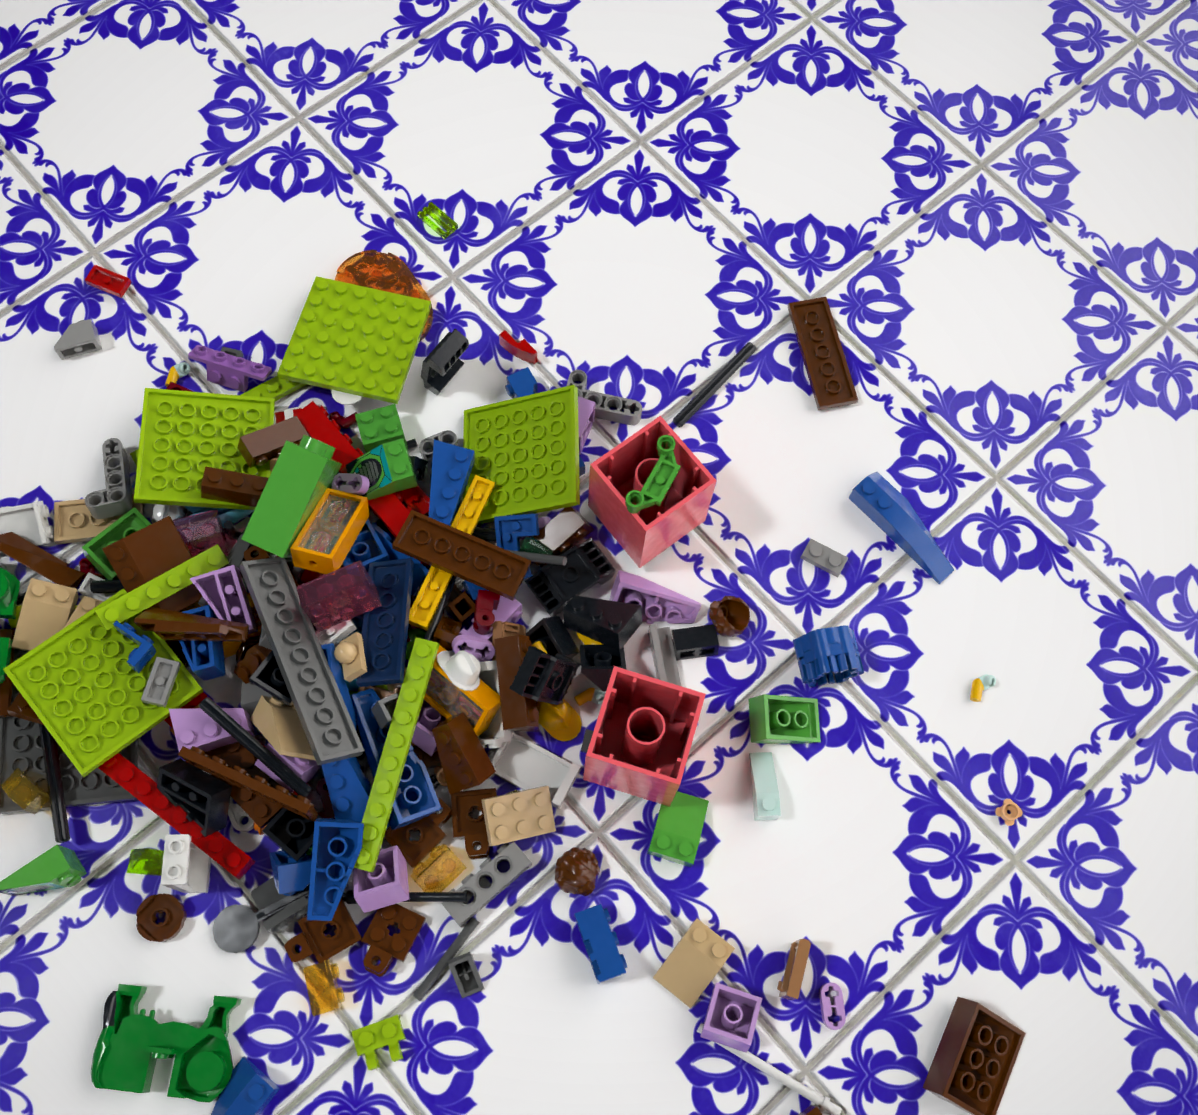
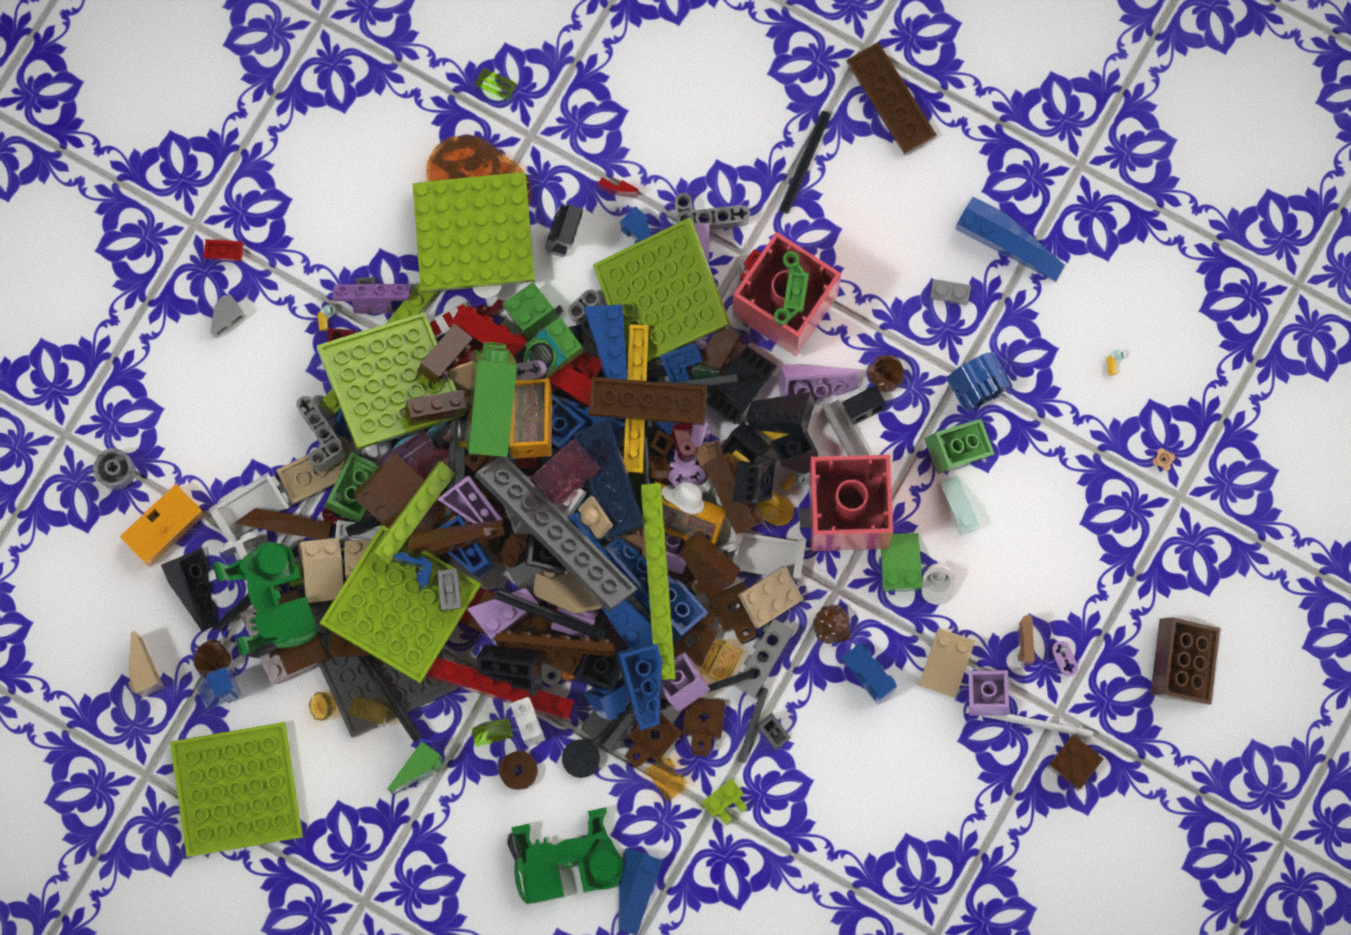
camera: 10 degrees left, 10 degrees up
dark grey panel [371,693,399,730] -> none
none -> white piece [922,561,954,605]

